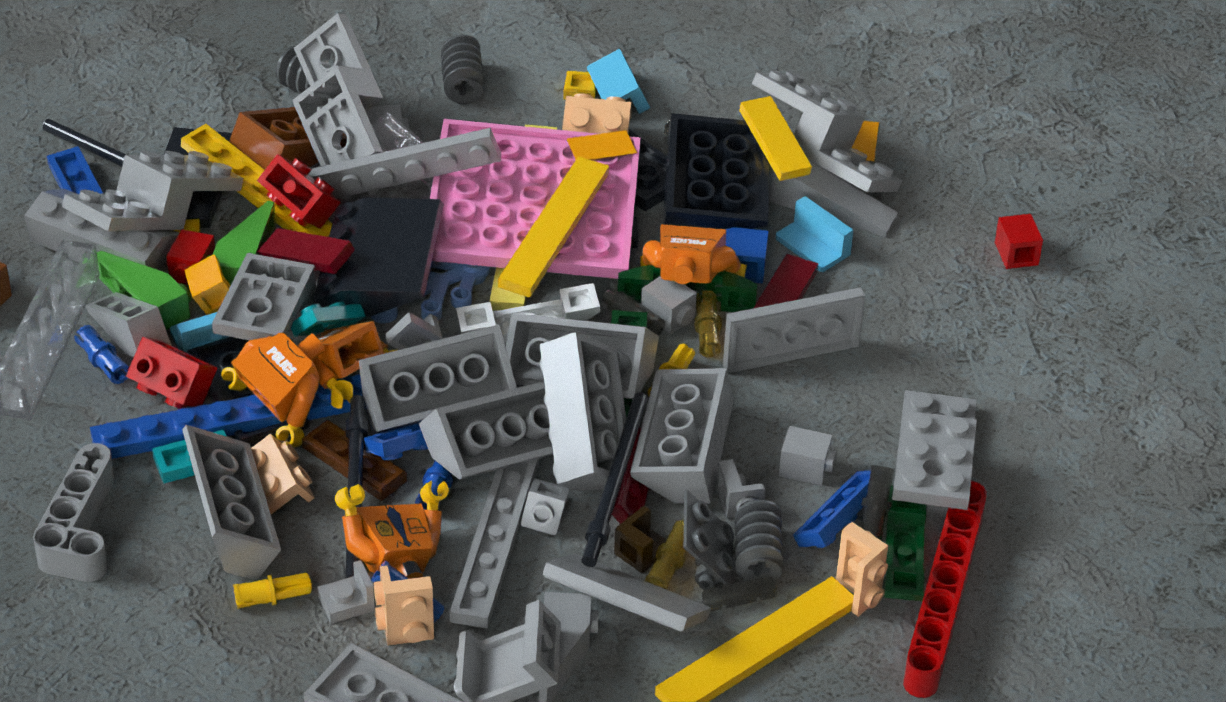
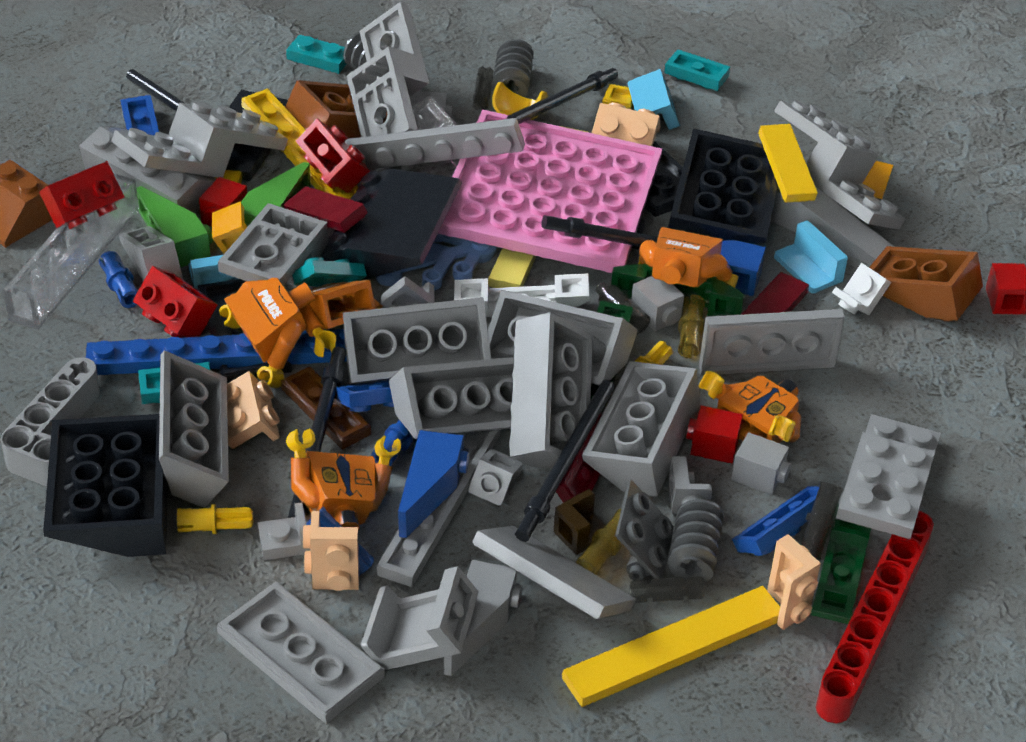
camera: 10 degrees right, 0 degrees up
yellow tile [498,156,609,298] -> none
light orange sticker [567,130,637,160] -> none
none -> red brick [39,161,125,230]
none -> black slope [43,414,168,557]
none -> teal plate [286,35,347,74]
none -> blue slope [398,430,470,538]
none -> clear smoke axle [473,66,494,110]
none -> yellow helmet [492,82,548,120]
none -> black bar [507,68,618,124]
none -> black bar [541,215,658,247]
none -> teal plate [664,49,730,91]
none -> red brick [686,405,743,464]
none -> orange torso [698,371,801,443]
none -> white bracket [832,263,891,315]
none -> dark orange slope [869,246,983,321]

